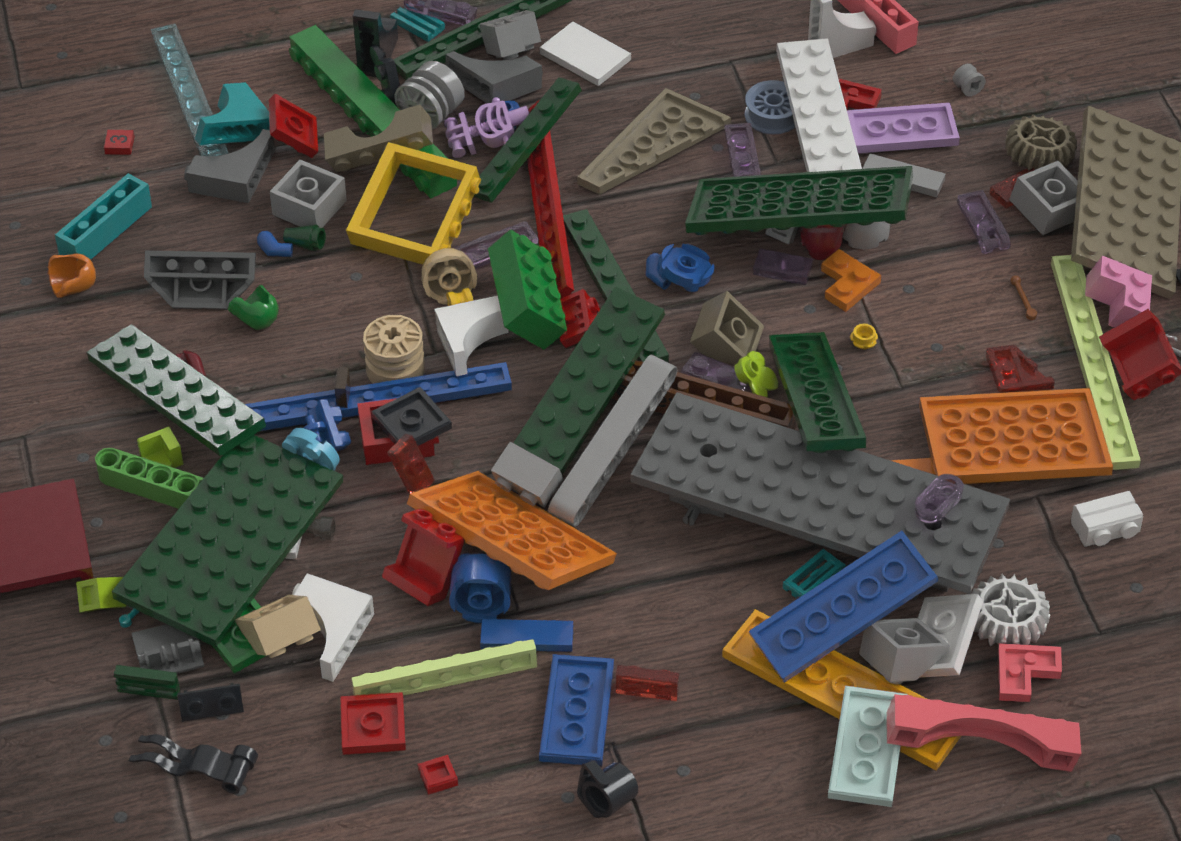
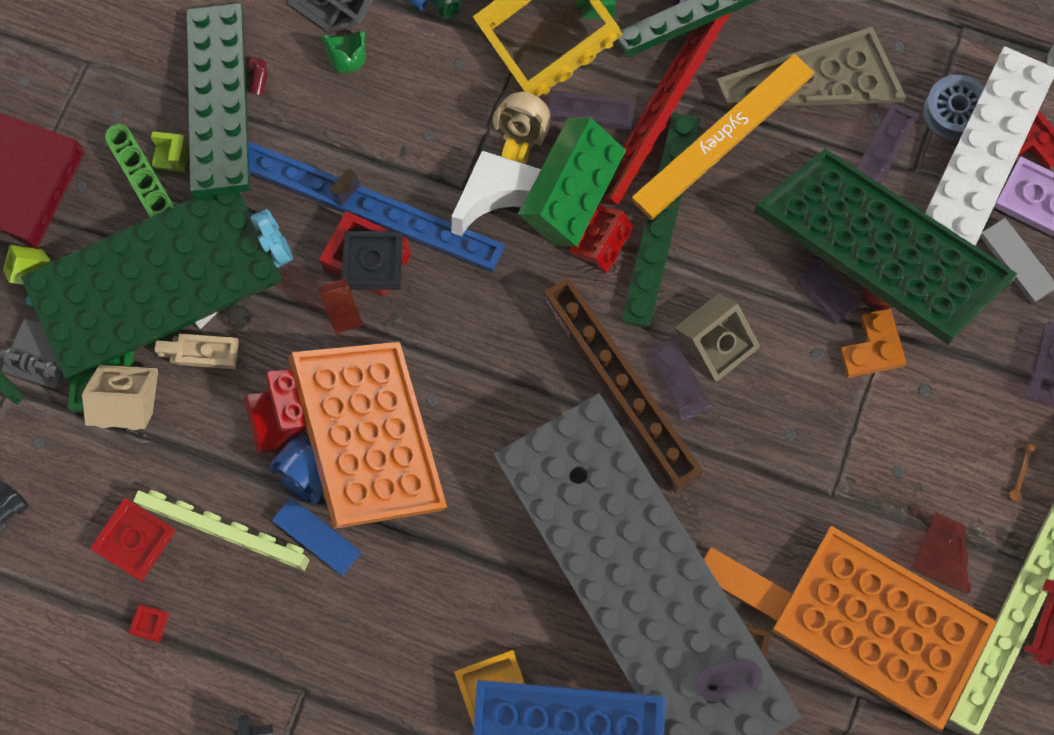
camera: 40 degrees right, 25 degrees up
black hinge [177,683,244,722] -> none
white arch [292,573,374,682] -> none
blue hips [303,399,351,452] -> none
tan wheel [363,315,425,384] -> none
light grey brick [491,442,563,508] -> none
dark green plate [513,286,665,475] -> none
blue tile [539,654,614,766] -> none
light grey beam [548,355,677,527] -> none
clear red plate [616,665,679,701] -> none
blue arm [645,253,671,290] -> none
blue plate [658,244,714,292] -> none
lime plate [734,351,778,398] -> none
dark green plate [769,332,866,453] -> none
teal tile [783,549,846,598] -> none
yellow plate [850,324,878,349] -> none
none -> tan hinge [155,334,239,369]
none -> light orange tile [632,54,814,220]

